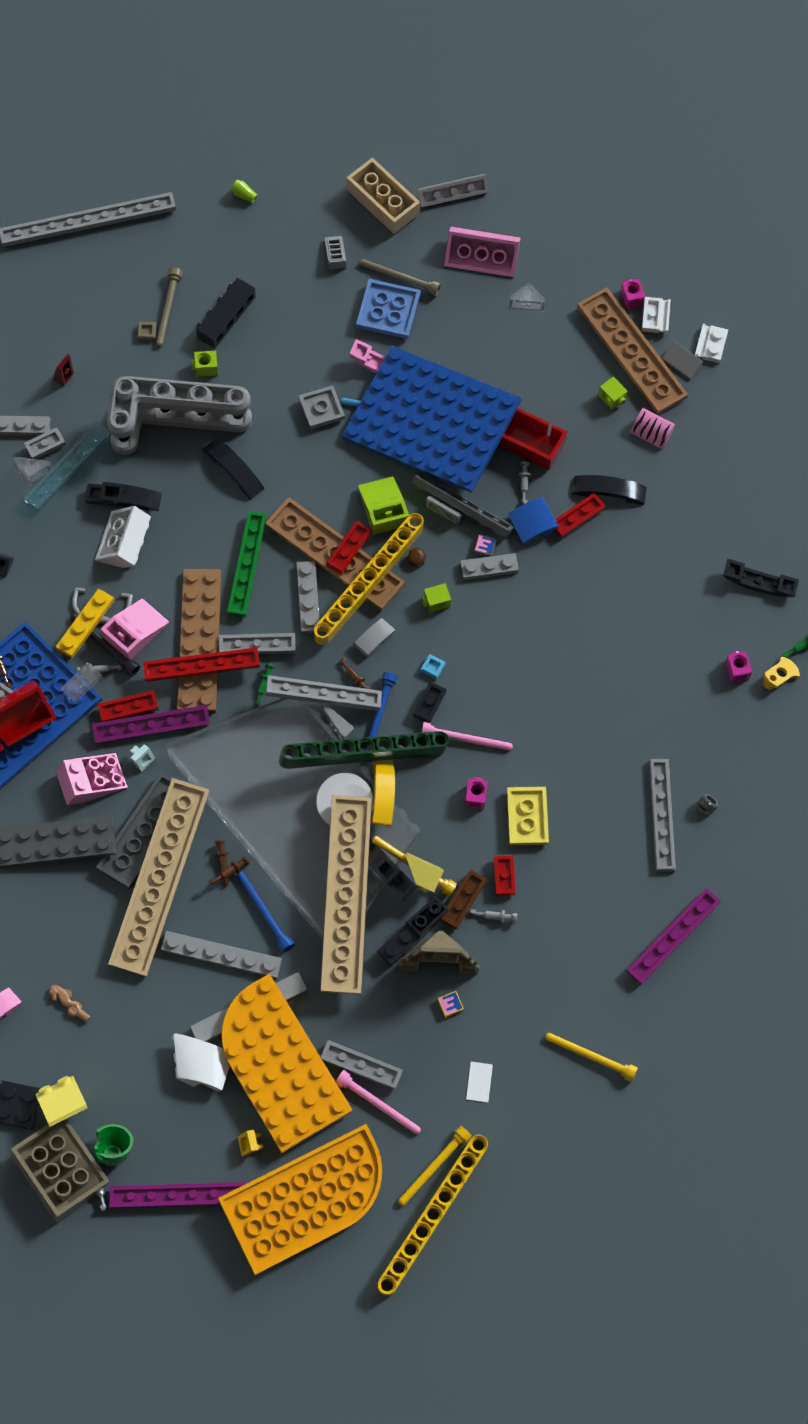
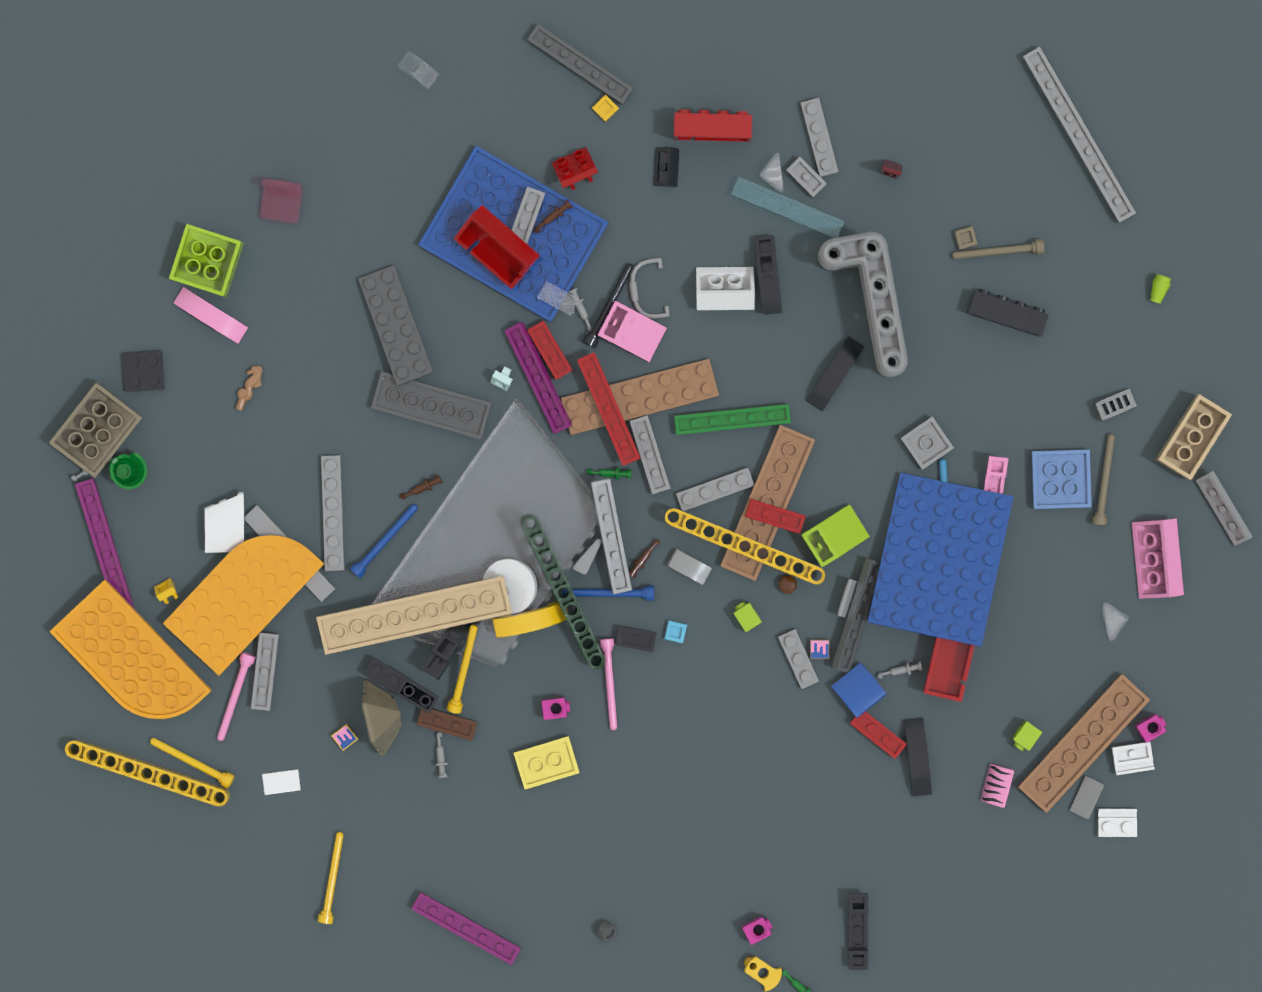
camera: 75 degrees right, 20 degrees up
light yellow slope [36,1076,88,1126] -> none
yellow plate [56,588,115,658] -> none
bright pink slope [56,753,128,805] -> none
tan plate [108,778,210,977] -> none
lime brick [191,351,218,377] -> none
reddish brown piece [209,856,249,885] -> none
light yellow slope [405,852,444,893] -> none
red plate [493,855,516,896] -> none
light grey tile [649,759,676,872] -> none

